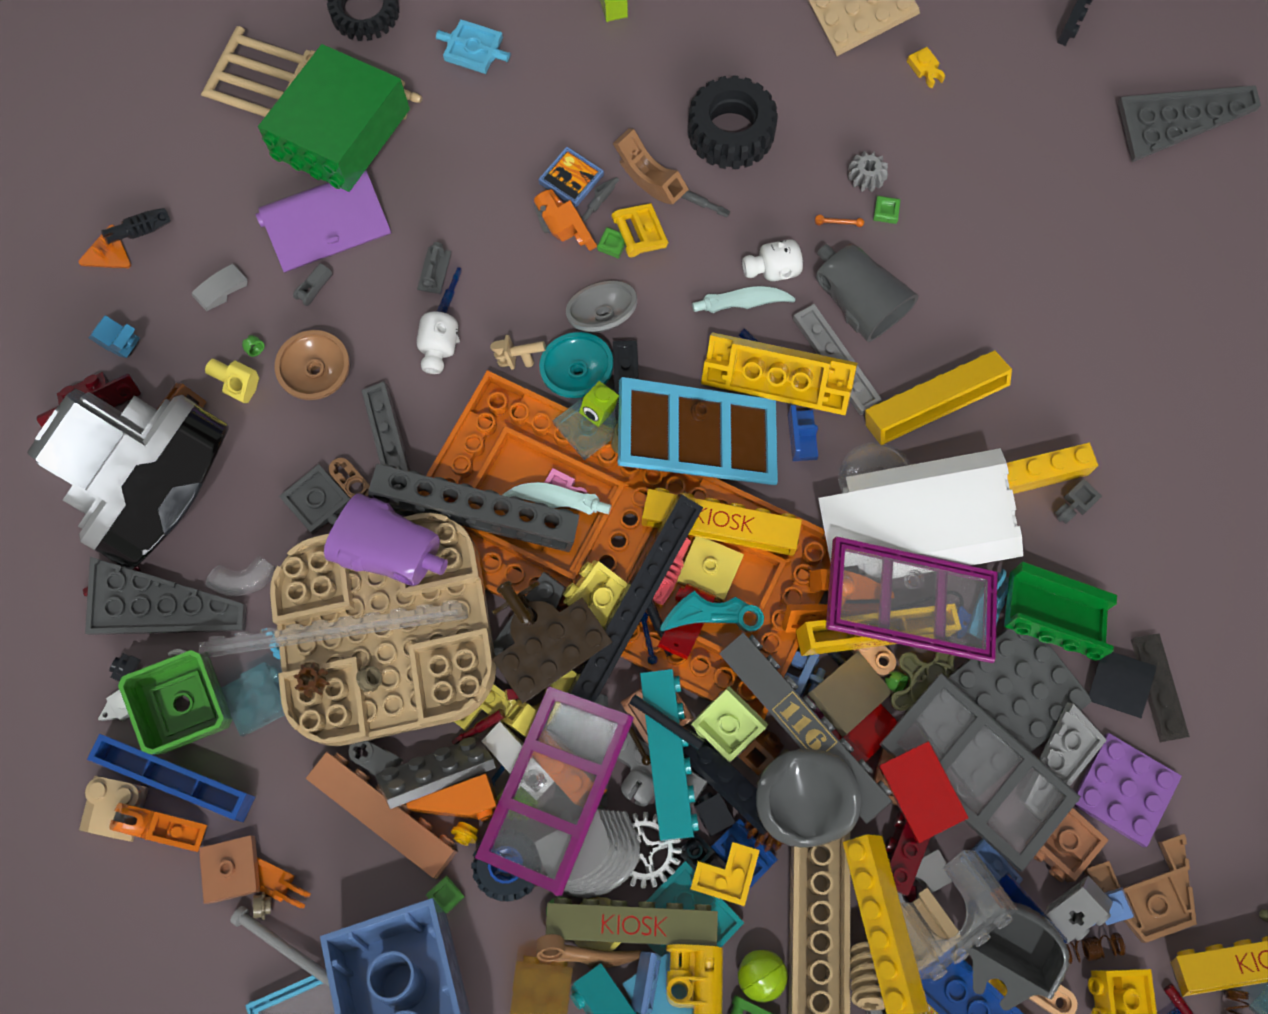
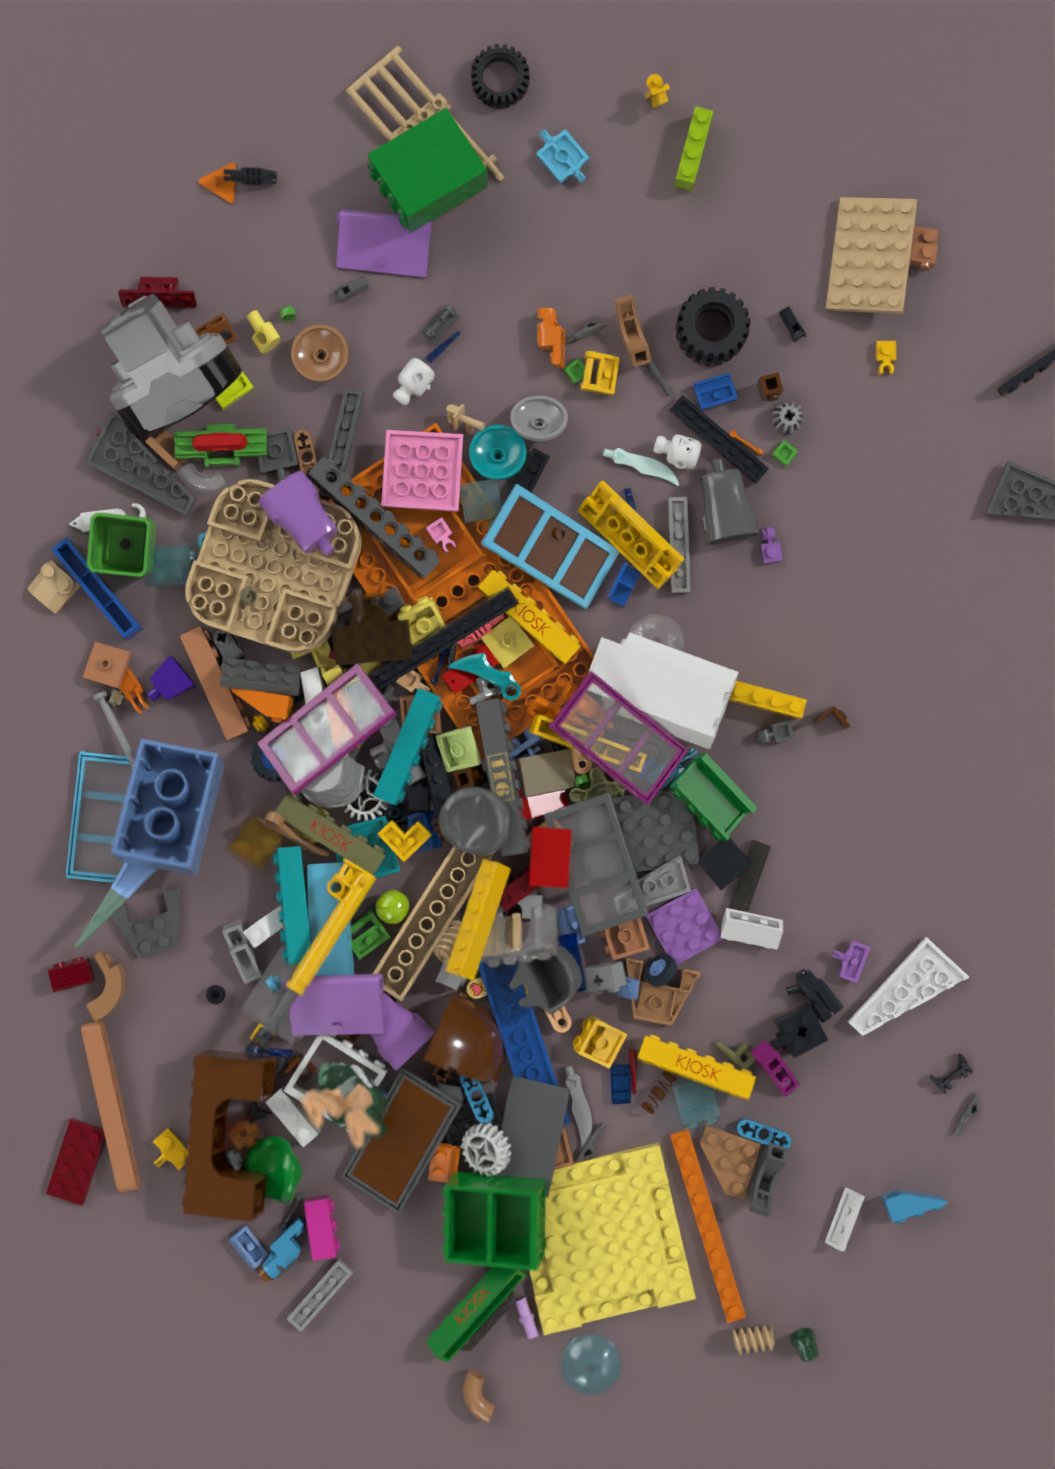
camera: 30 degrees right, 15 degrees up
dark azure brick [88,315,140,358] -> none
black slope [109,653,141,682] -> none
orange plate [109,802,207,852] -> none
light grey slope [192,264,247,311] -> none
clear plate [199,600,468,657] -> none
reddish brown gear [293,662,330,698] -> none
bright green tile [426,875,465,914] -> none
dark red piece [452,709,506,745] -> none
light aqua sword [503,482,612,515] -> none
tile [538,147,604,208] -> none
lime brick [579,381,619,427] -> none
black piece [629,694,704,750] -> none
dark brown hinge [629,726,651,766] -> none
medium blue slope [631,951,661,1014] -> none
yellow brick [865,350,1012,445] -> none
reddish brown piece [1065,932,1126,964] -> none
none -> medium nougat panel [145,429,189,471]
none -> dark purple torso [147,656,197,702]
none -> bright green piece [174,424,267,468]
none -> neon yellow tile [212,371,254,410]
none -> bright pink plate [381,430,463,512]
none -> light nougat plate [396,670,431,693]
none -> light grey piece [470,677,517,705]
none -> black wheel [644,954,677,987]
none -> black plate [669,395,769,484]
none -> blue plate [693,372,738,411]
none -> white brick [721,908,783,950]
none -> reddish brown brick [757,372,783,402]
none -> medium lavender plate [760,526,783,564]
none -> black bar [779,306,806,342]
none -> reddish brown bracket [813,706,850,729]

